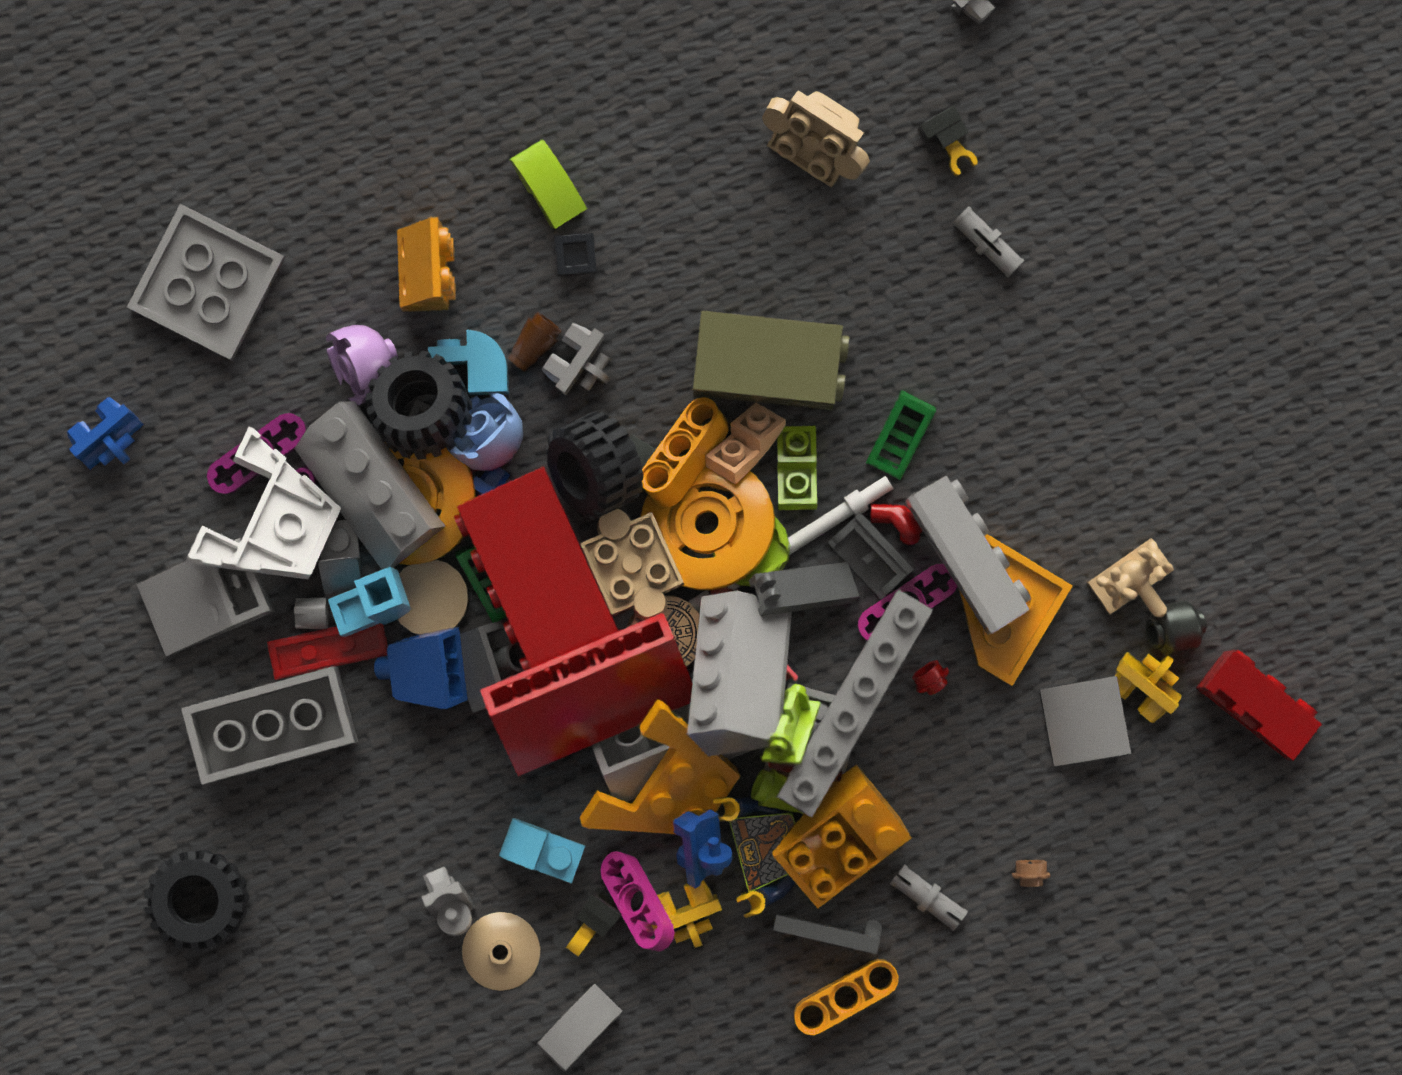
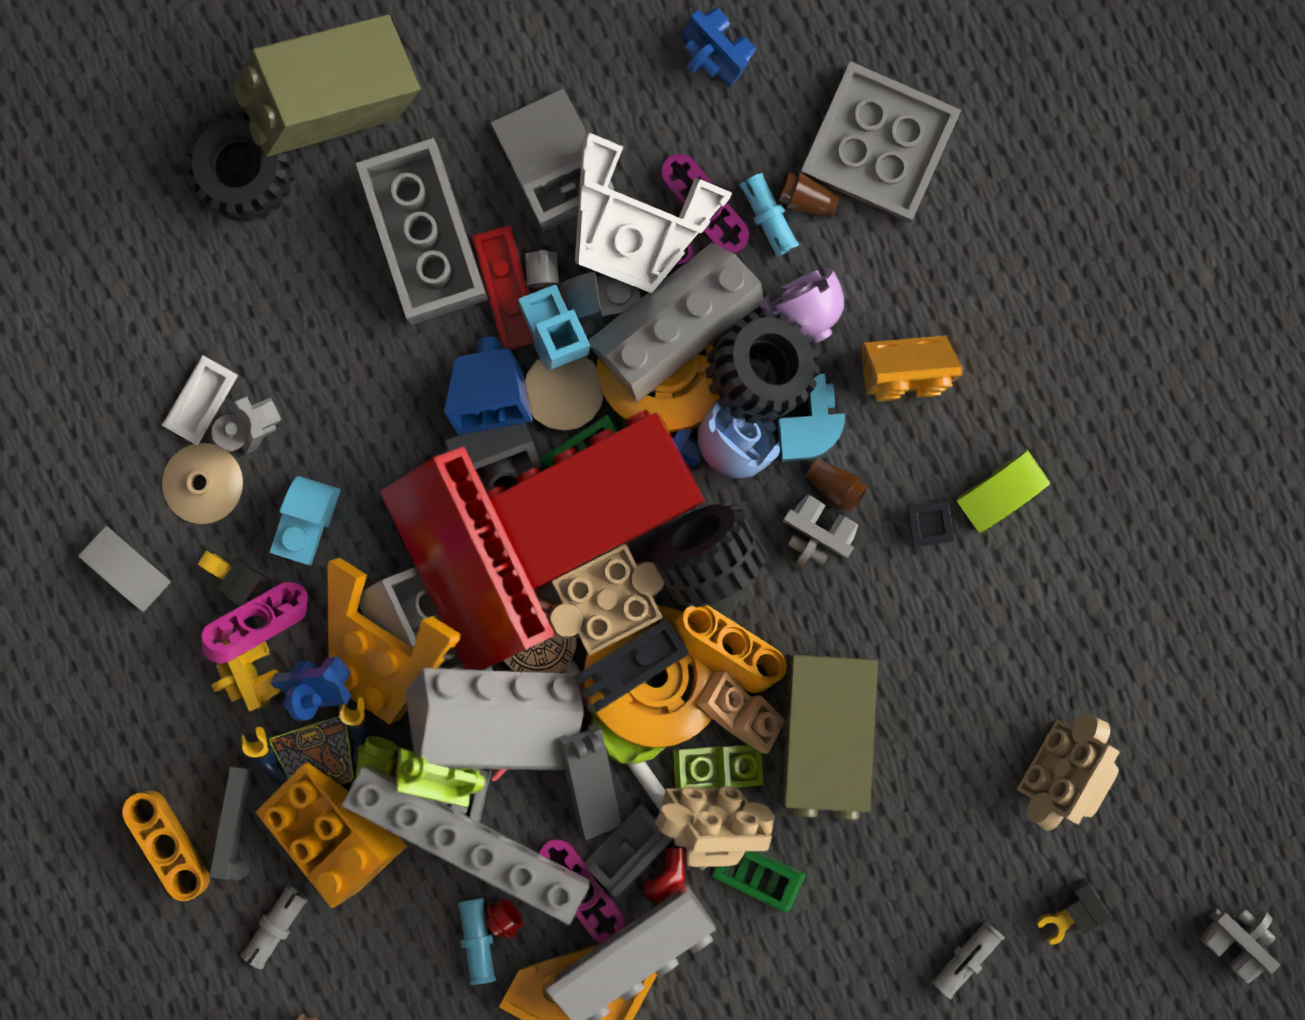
camera: 90 degrees right, 0 degrees up
none -> white tile [162,355,238,446]
none -> olive brick [234,14,421,157]
none -> medium azure pin [458,898,496,985]
none -> black hinge [573,619,689,714]
none -> tan piece [655,786,775,867]
none -> medium azure pin [739,173,799,257]
none -> reddish brown cone [776,171,839,218]

